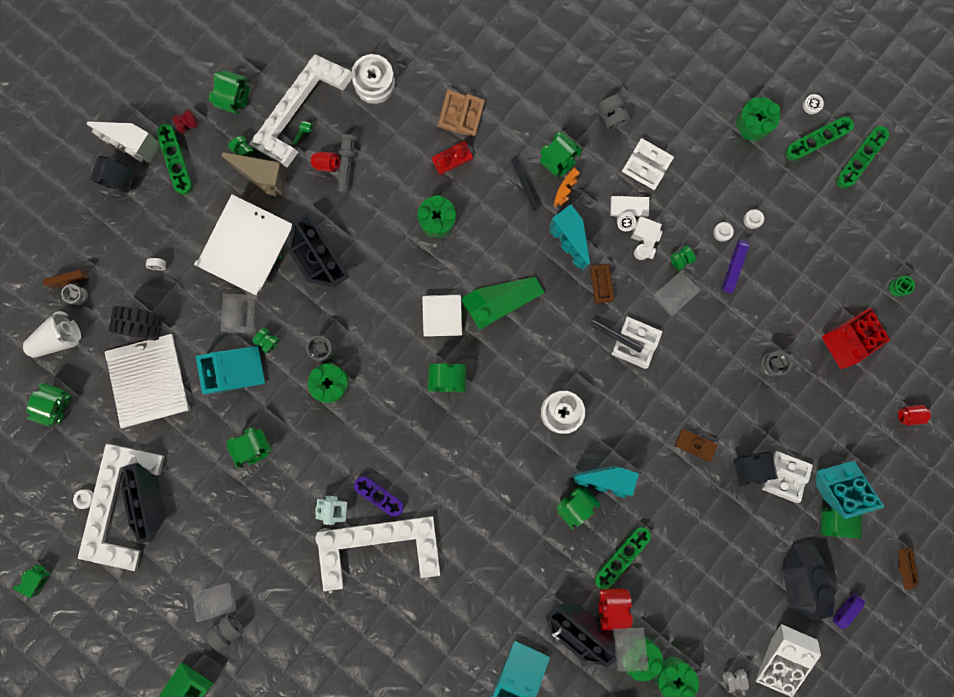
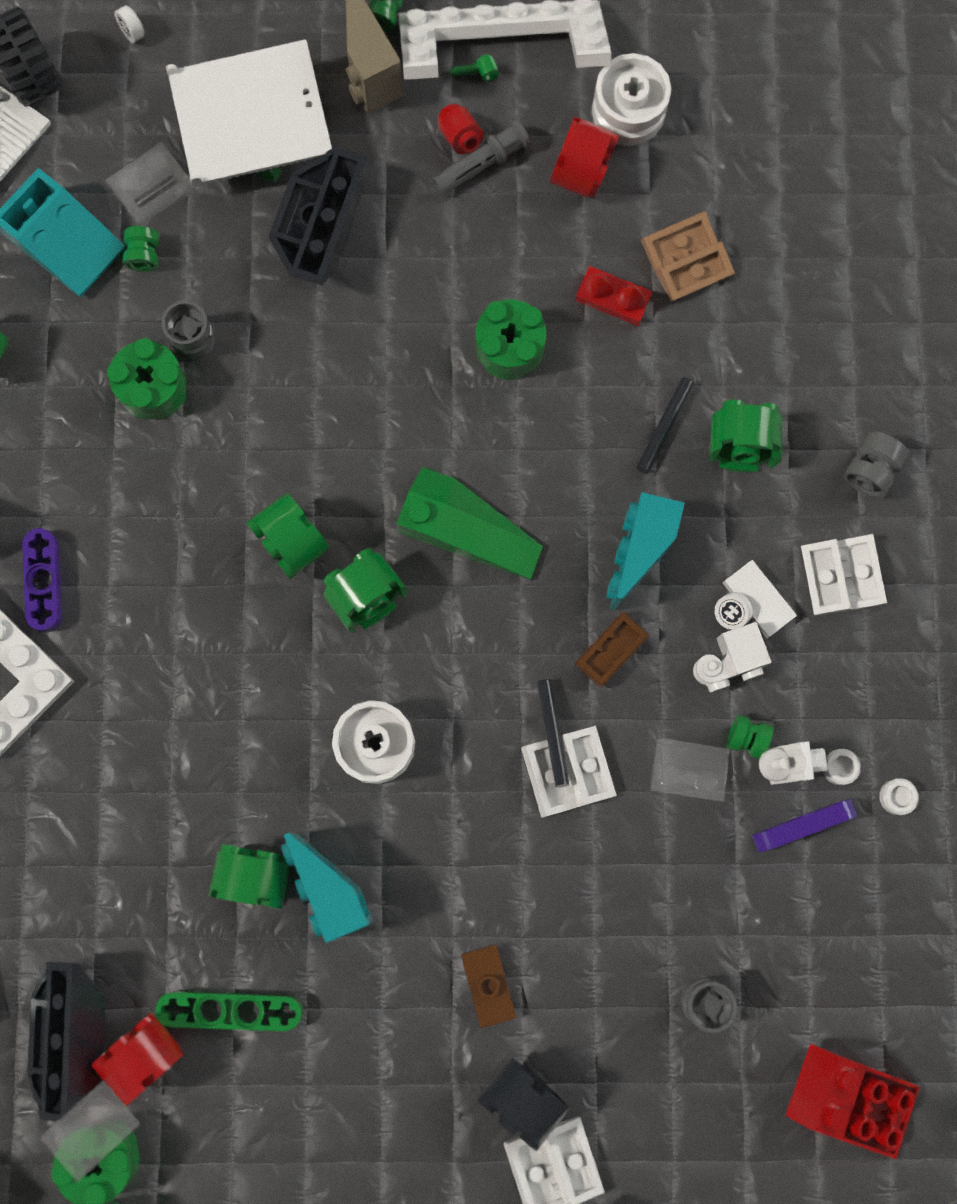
camera: 50 degrees right, 5 degrees down
white slope [423,295,462,336] -> none
orange slope [553,167,579,208] -> none
none -> green brick [323,548,408,633]
none -> red brick [549,116,619,199]
none -> white hips [759,742,827,785]

